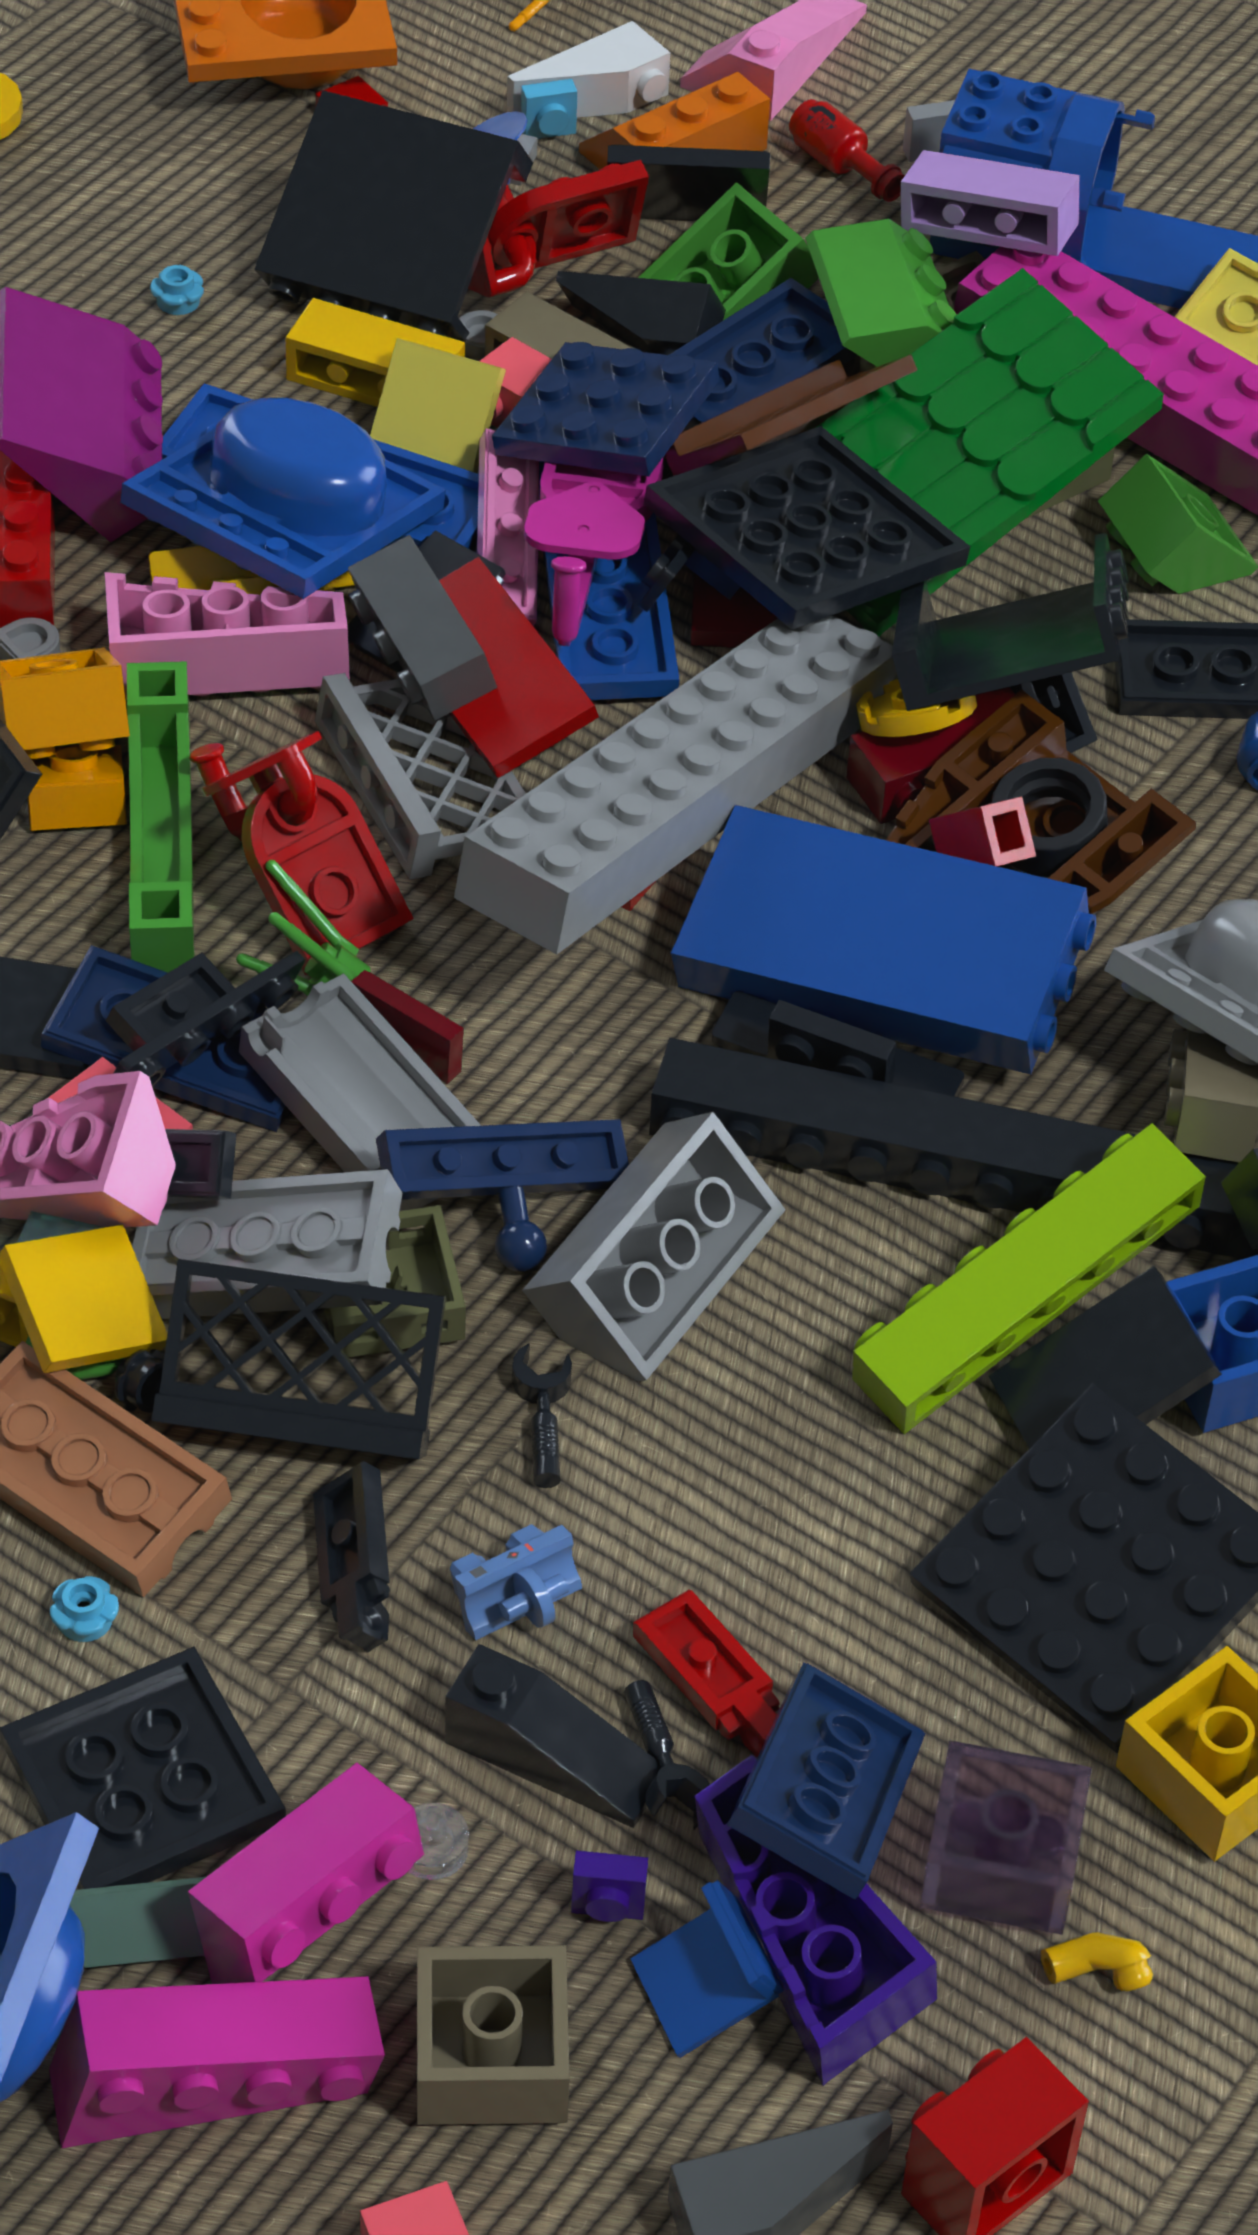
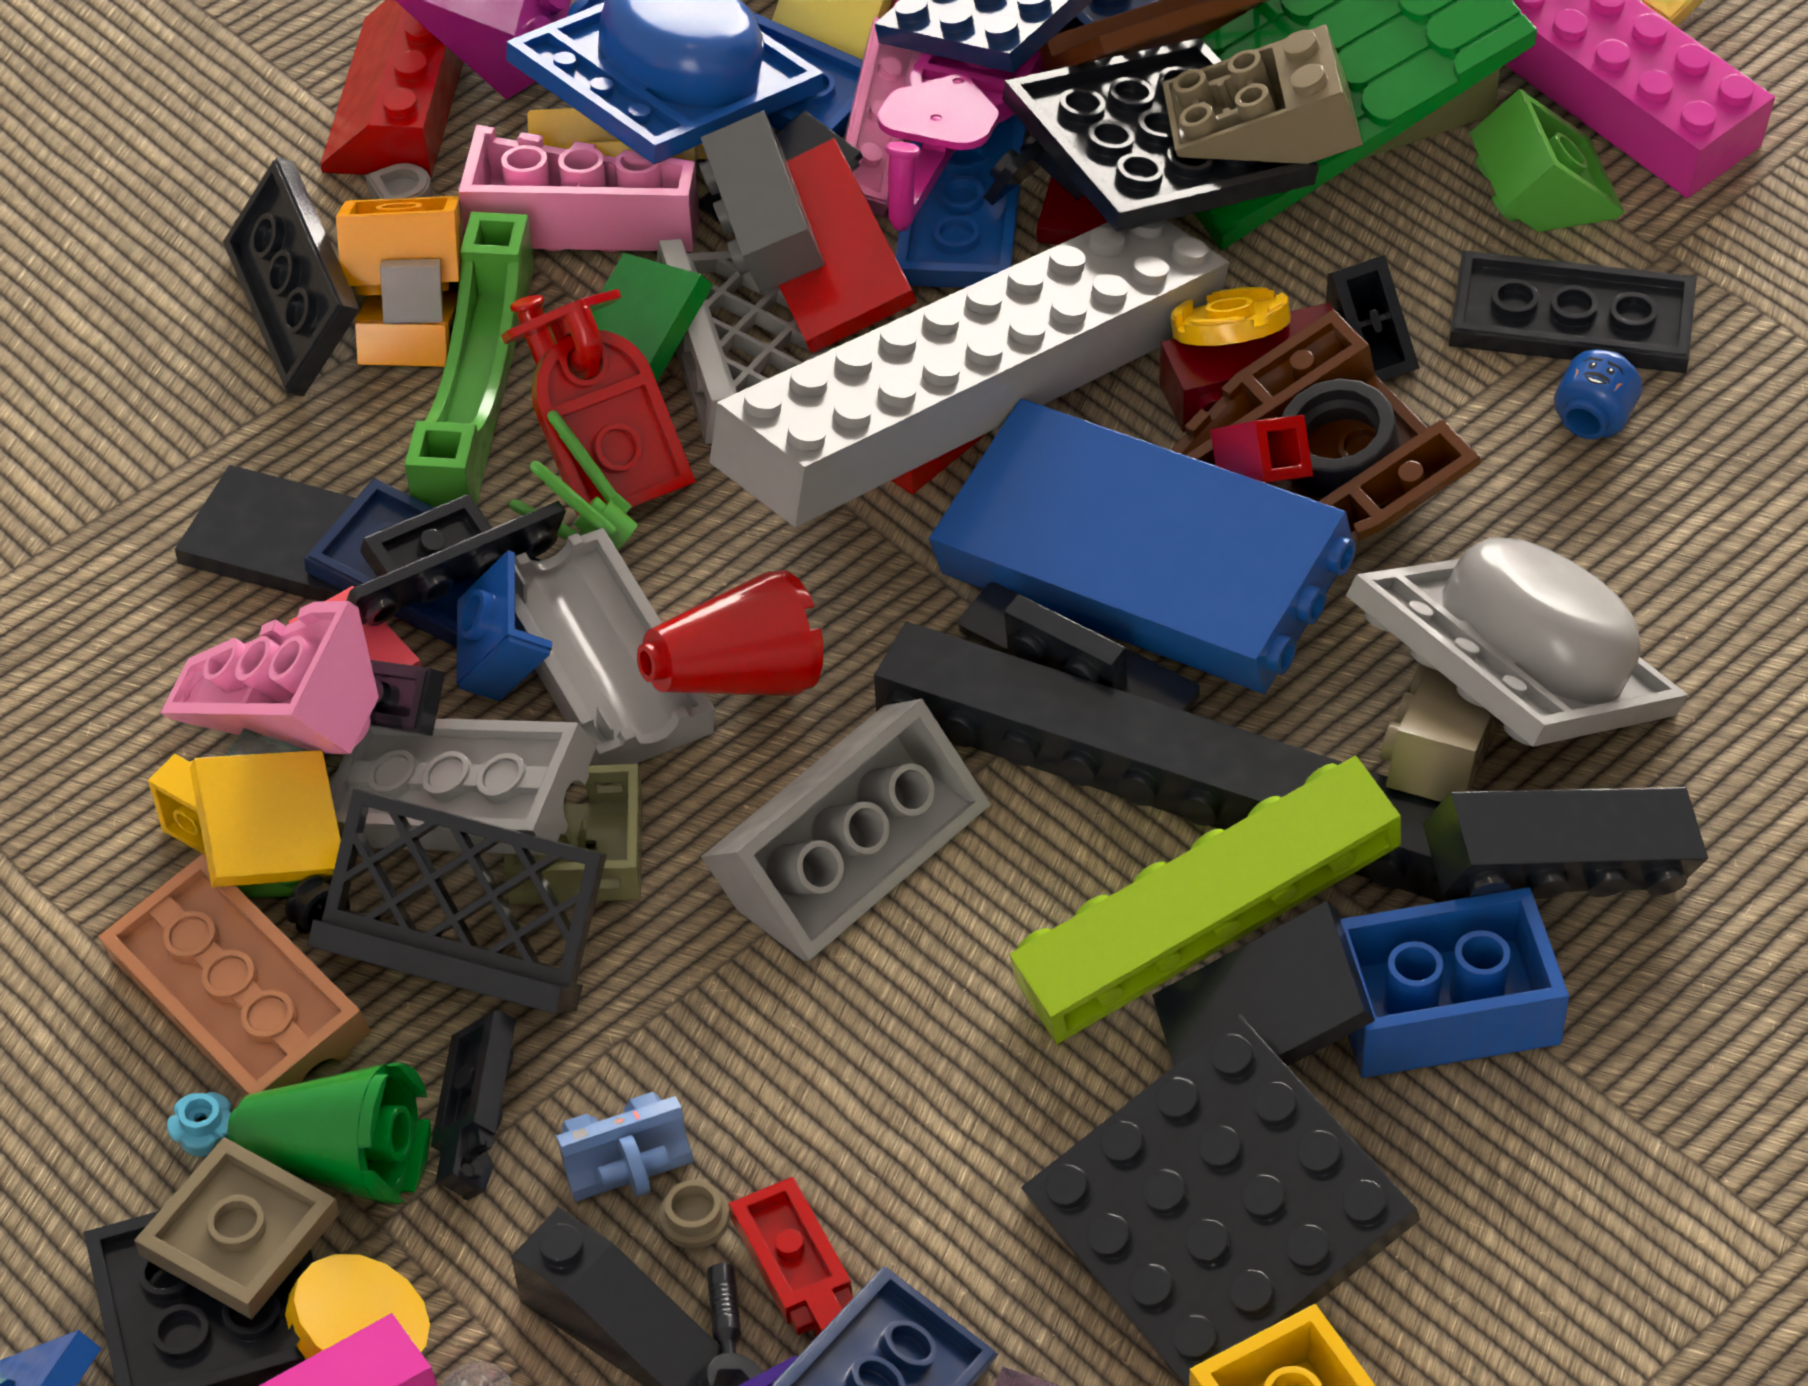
camera: 15 degrees right, 0 degrees up
dark red tile [351,970,464,1084] -> none
dark blue plate [376,1119,629,1272] -> none
black piece [512,1343,572,1488] -> none
black panel [892,533,1129,711] -> none
none -> dark tan plate [134,1137,340,1320]
none -> green cone [227,1063,431,1205]
none -> yellow tile [285,1254,430,1360]
none -> light grey tile [380,259,444,324]
none -> blue piece [456,550,552,702]
none -> green tile [592,253,713,382]
none -> red cone [637,570,823,696]
none -> dark tan plate [659,1179,730,1249]
none -> dark tan slope [1162,24,1363,164]

